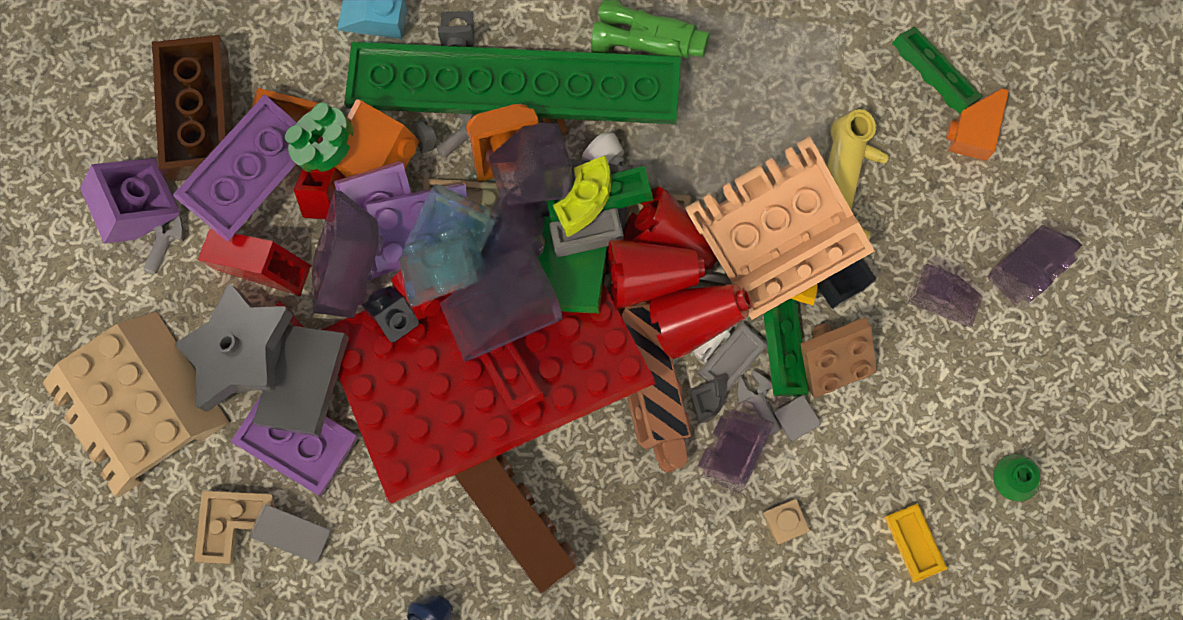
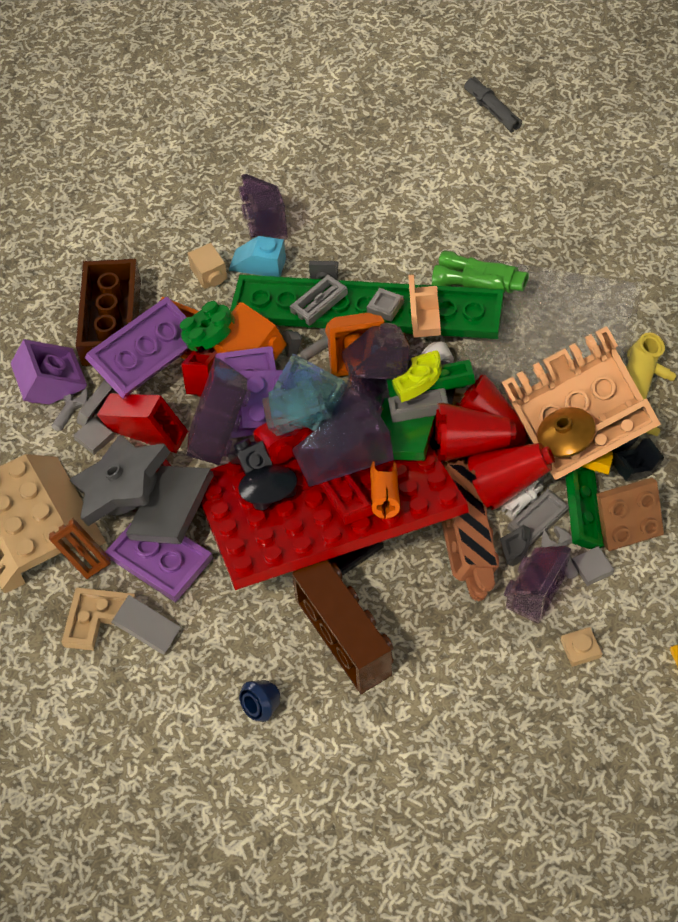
camera: 10 degrees right, 20 degrees down
none -> dark orange tile [49,518,111,579]
none -> light grey tile [73,417,114,455]
none -> light grey tile [77,380,115,426]
none -> tan brick [187,243,228,289]
none -> black dish [238,465,298,510]
none -> light grey tile [290,274,348,326]
none -> light grey tile [367,288,404,322]
none -> orange piece [370,461,400,519]
none -> light nougat panel [408,274,441,338]
none -> pearl gold dish [537,407,596,457]

